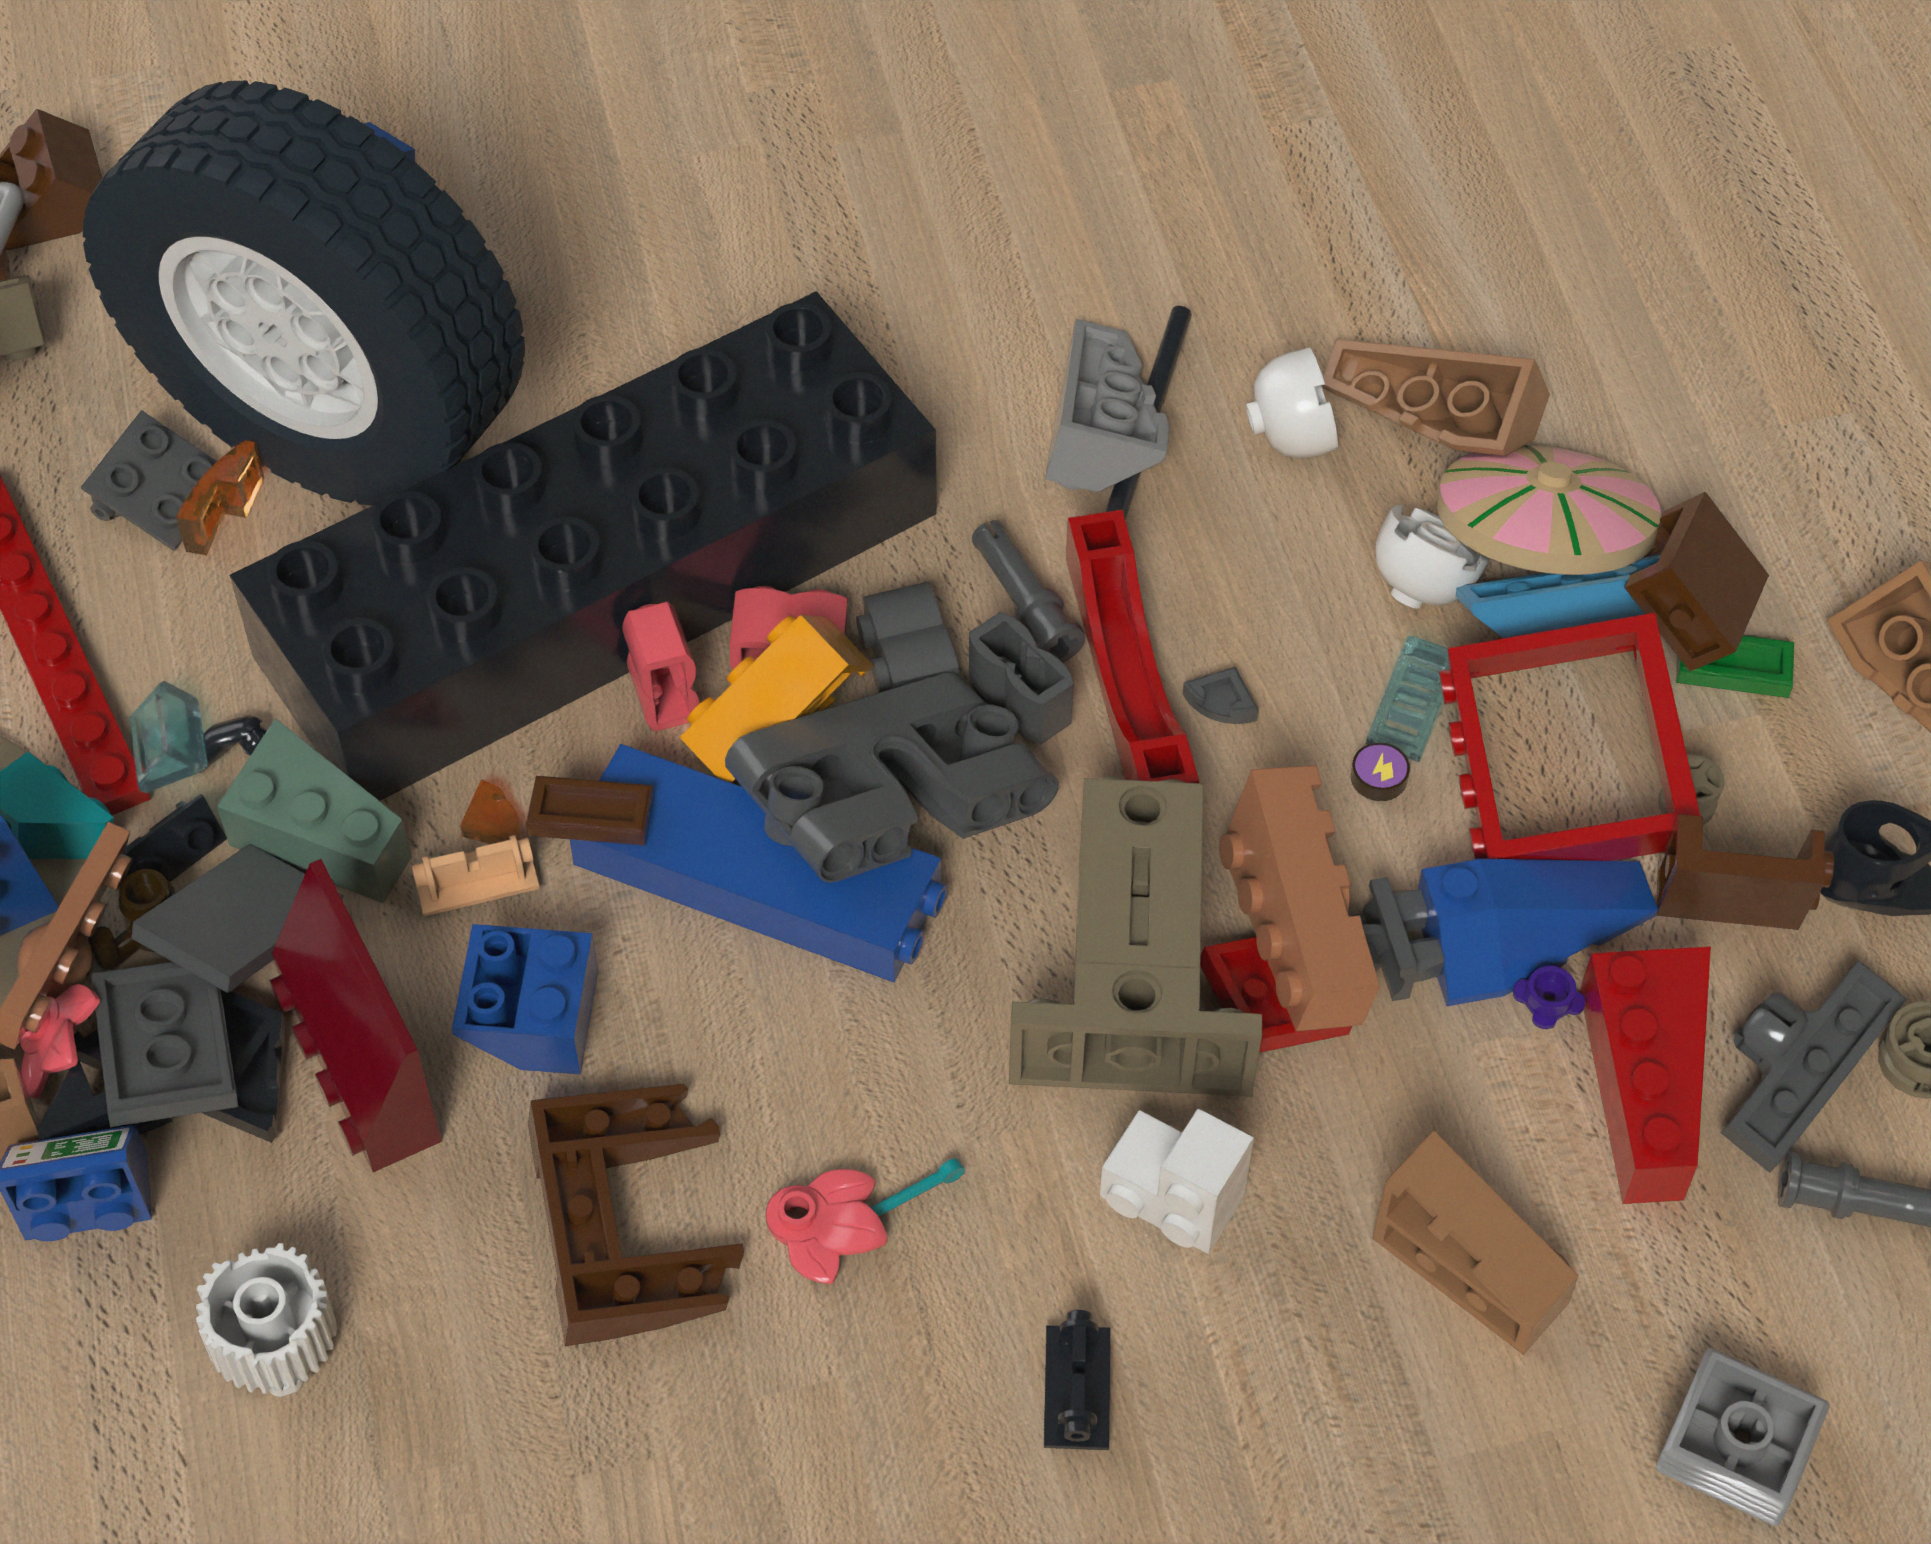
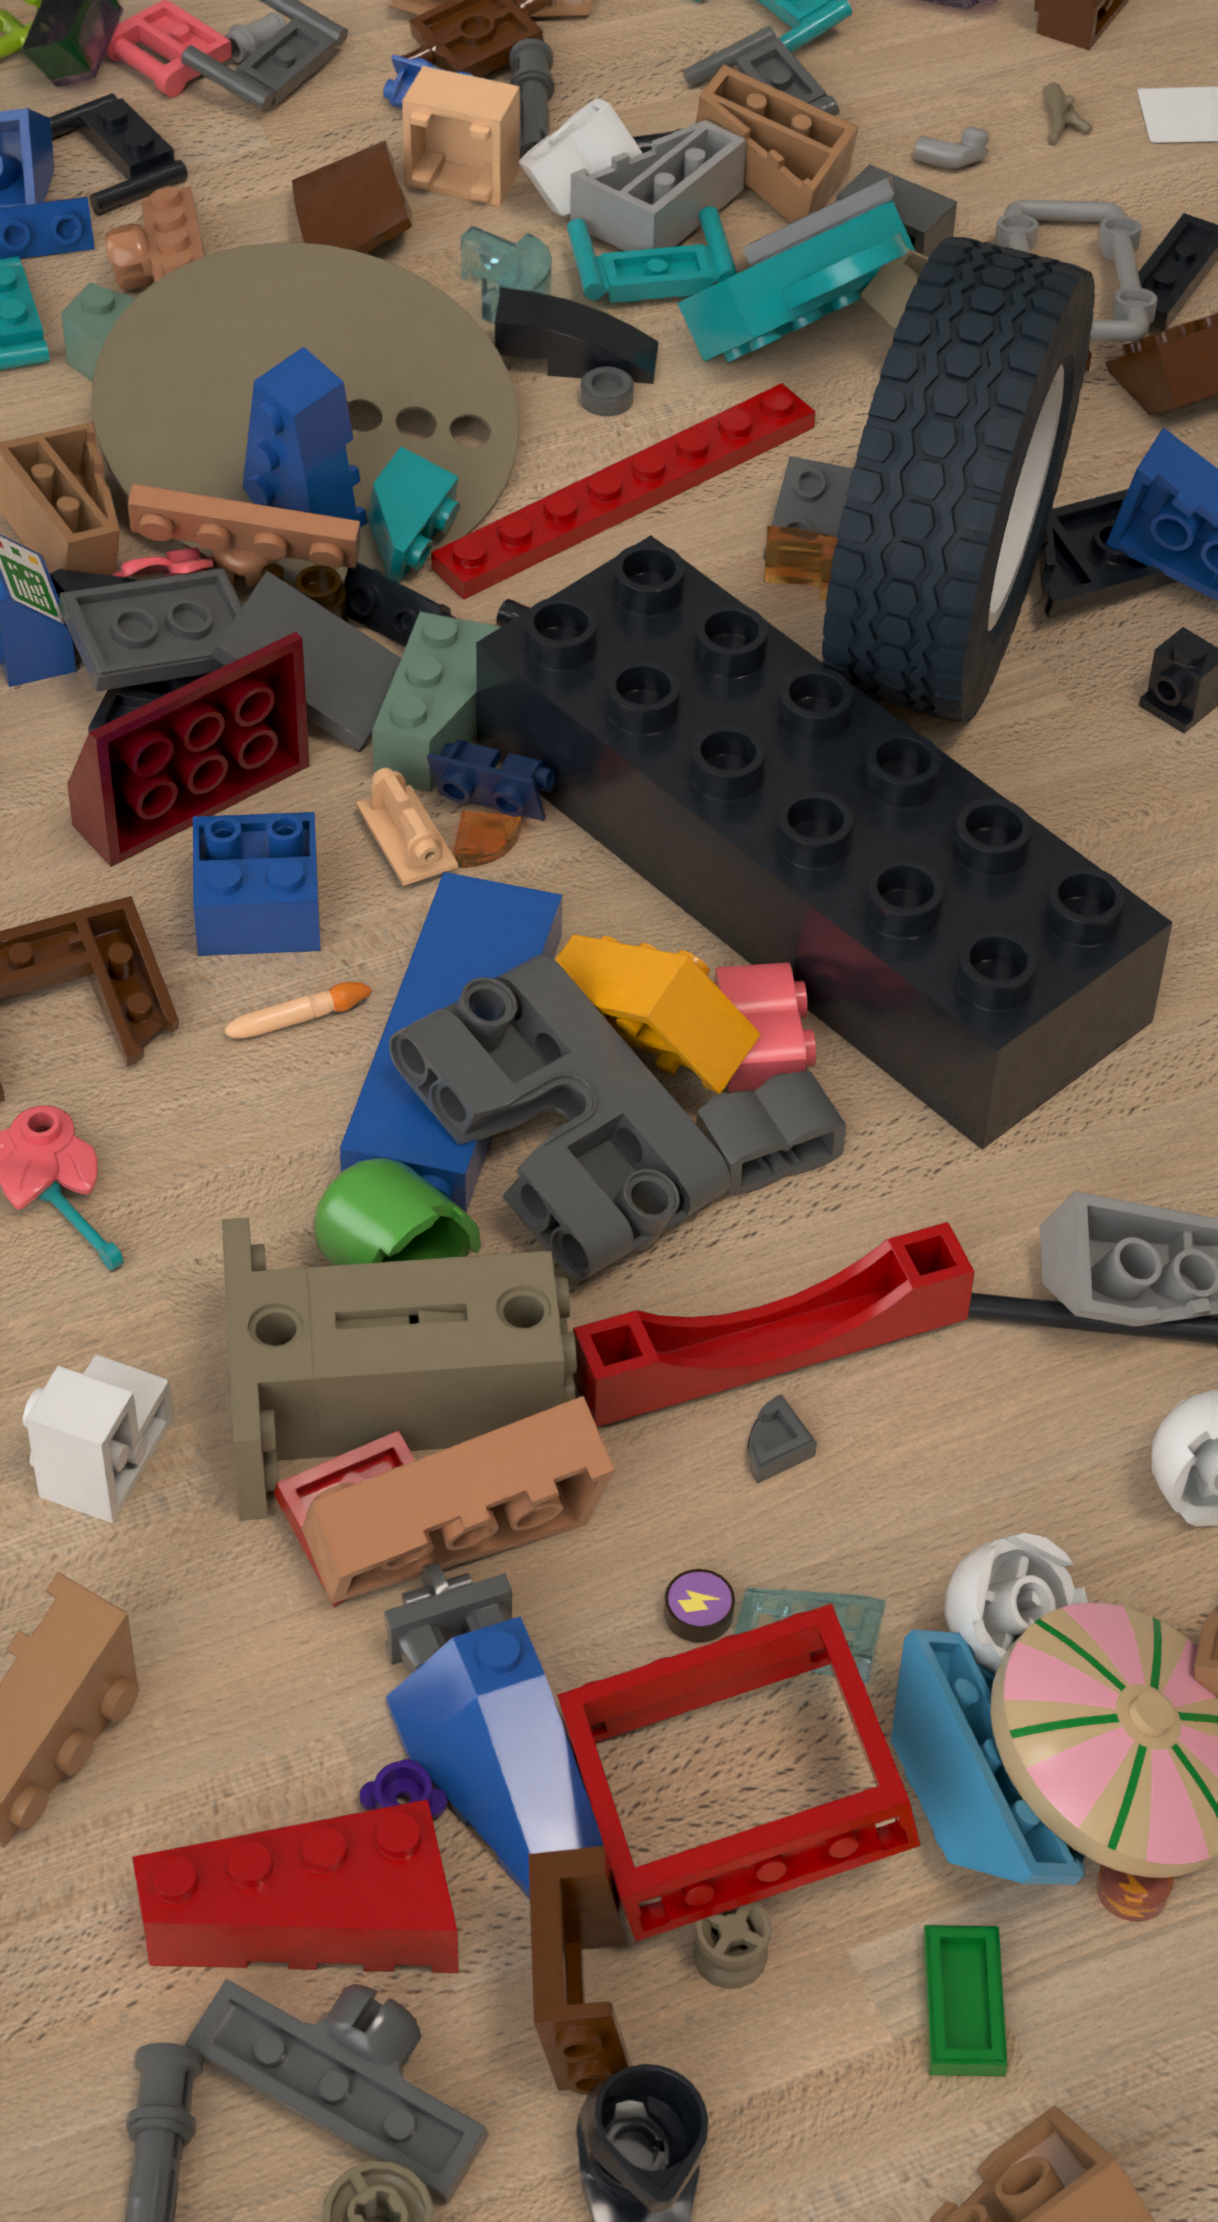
camera: 80 degrees right, 5 degrees down
clear light blue slope [129,680,208,793] -> none
reddish brown tile [526,776,654,846] -> none
coral brick [622,602,700,732] -> none
dark grey brick [969,612,1074,744] -> none
dark grey pin [972,520,1086,663] -> none
reddish brown panel [1625,492,1769,671] -> none
none -> light nougat piece [225,981,372,1039]
none -> bright green cylinder [314,1158,481,1266]
none -> dark blue hinge [427,739,556,821]

